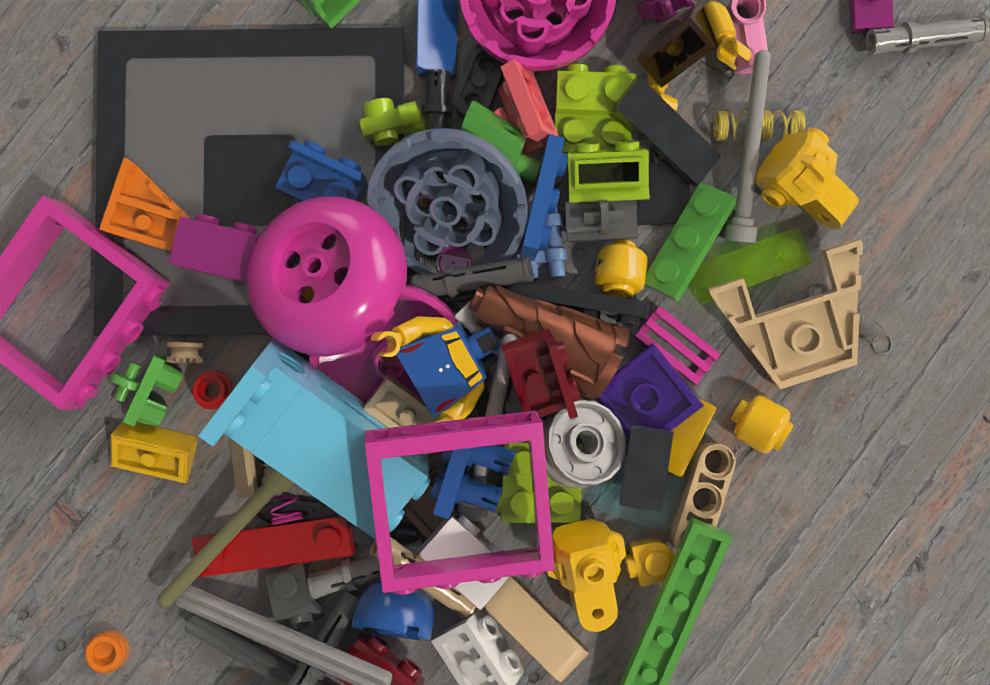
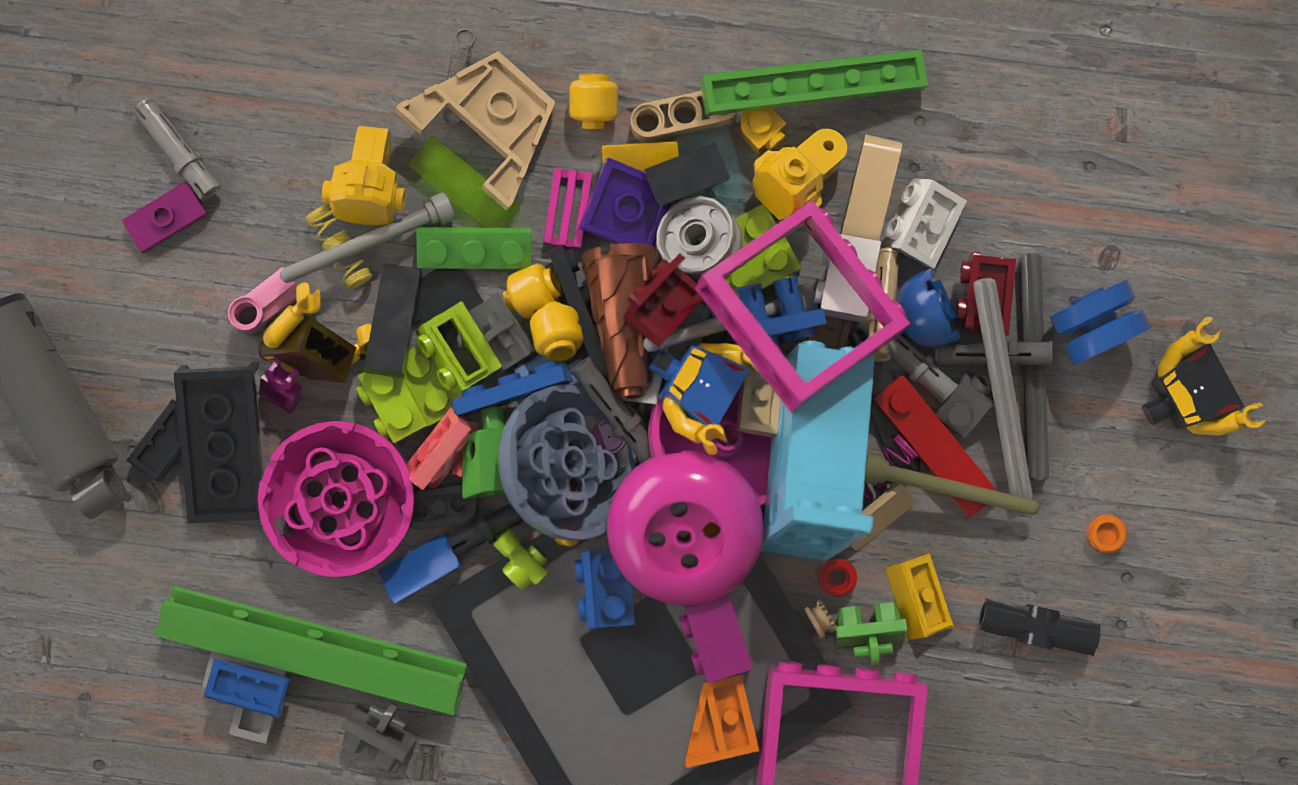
camera: 120 degrees left, 0 degrees up
none -> yellow head [530,302,583,362]
none -> black piece [978,597,1101,656]

